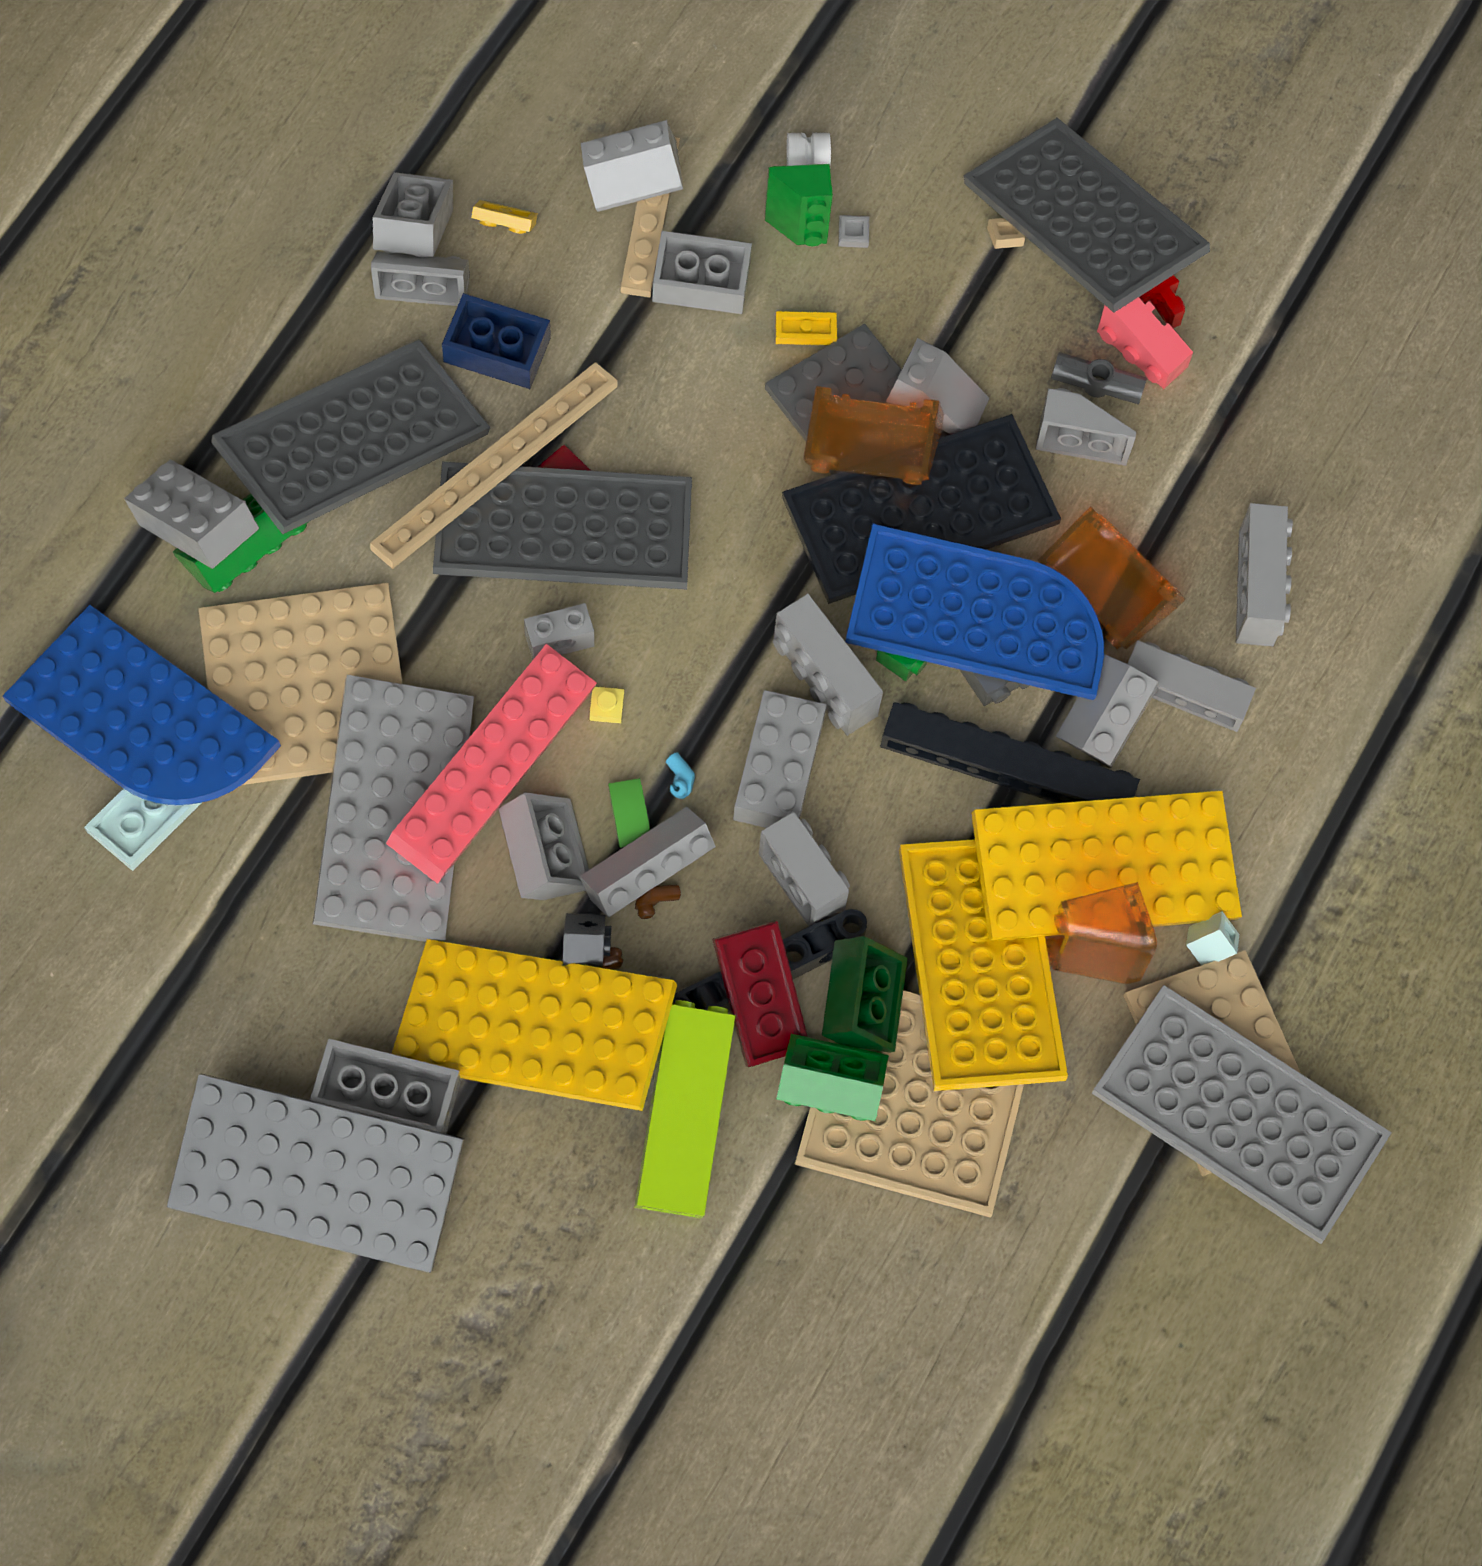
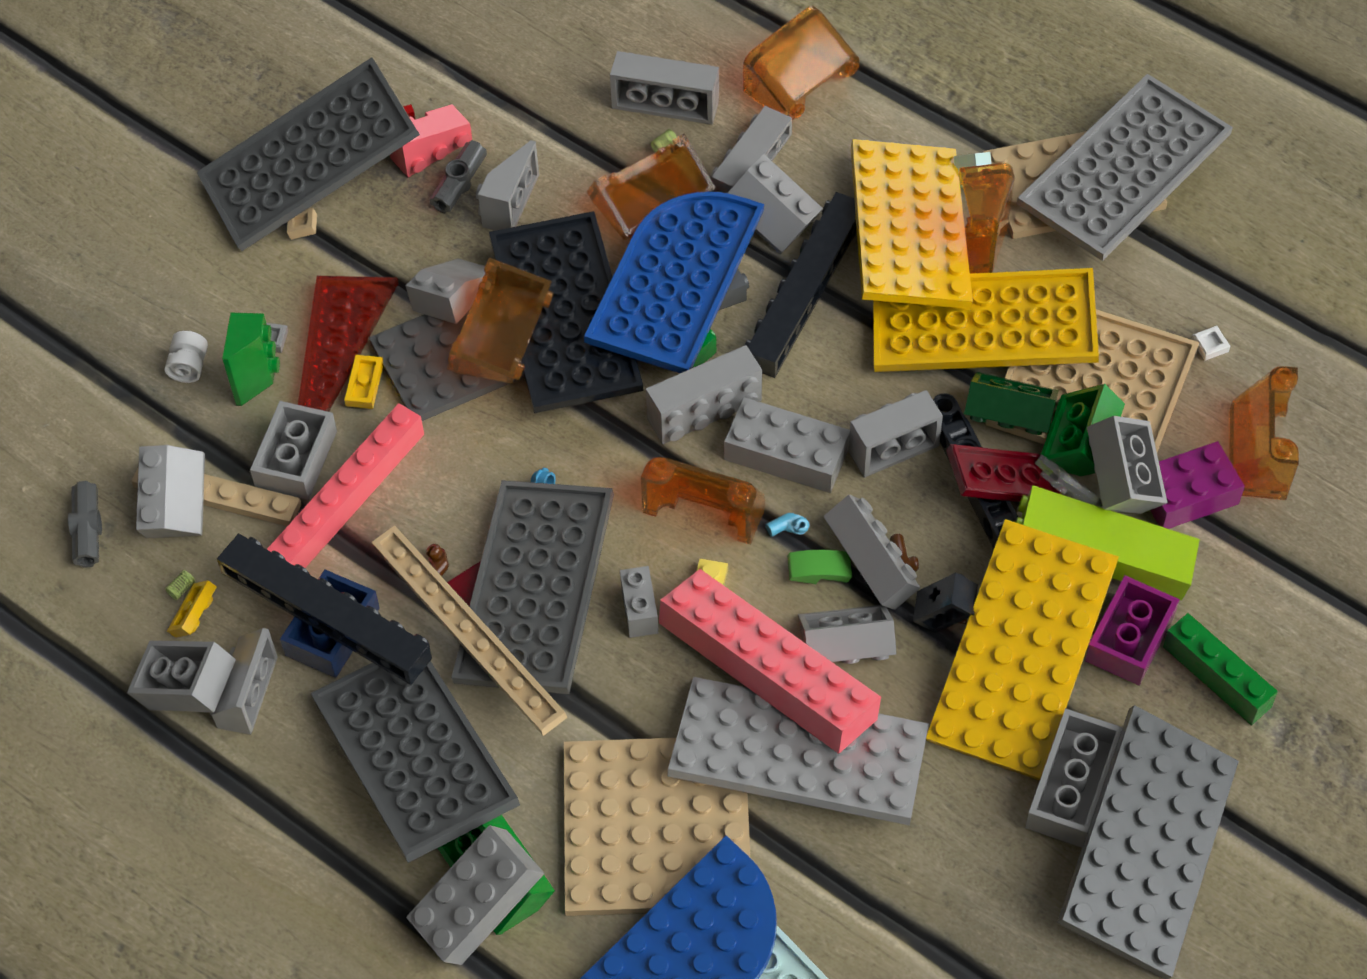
camera: 75 degrees left, 10 degrees down
none -> dark grey piece [68,481,102,568]
none -> yellowish green piece [165,570,195,600]
none -> black brick [217,533,432,685]
none -> coral brick [267,403,424,568]
none -> clear red wing [298,275,399,412]
none -> reddish brown arm [426,544,449,577]
none -> dark azure plate [531,467,556,484]
none -> clear orange windscreen [641,457,765,545]
none -> yellowish green piece [651,129,677,154]
none -> clear orange windscreen [743,5,859,120]
none -> clear plate [1035,455,1103,507]
none -> magenta brick [1085,575,1180,686]
none -> light grey brick [1087,416,1167,514]
none -> magenta brick [1150,441,1245,529]
none -> green brick [1163,613,1278,726]
none -> white tile [1191,326,1230,361]
none -> clear orange windscreen [1229,366,1299,500]

